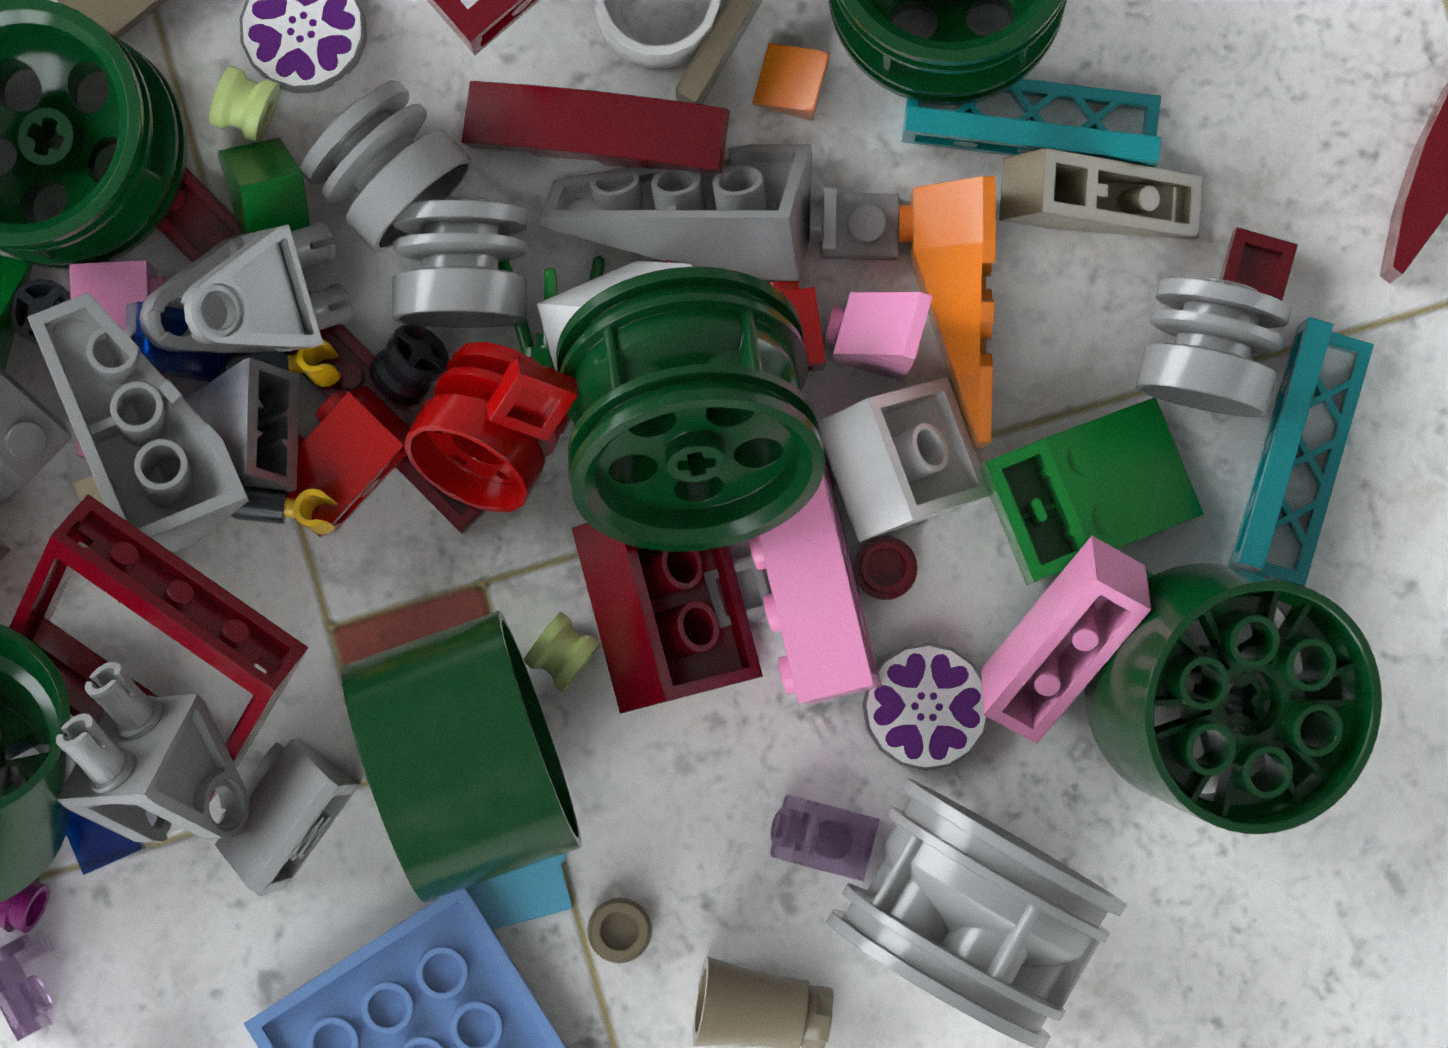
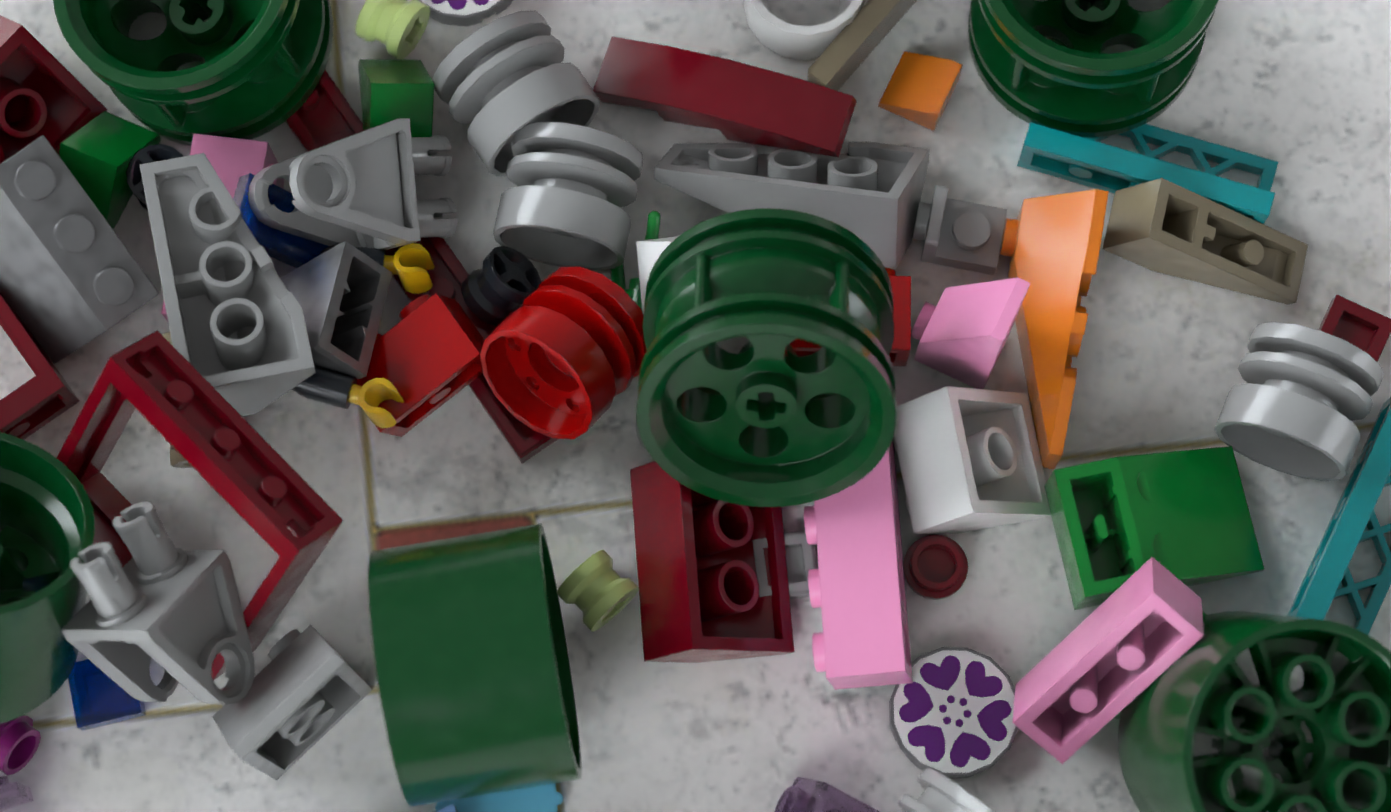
camera: 15 degrees right, 10 degrees down
red tile [487,355,579,442] -> none

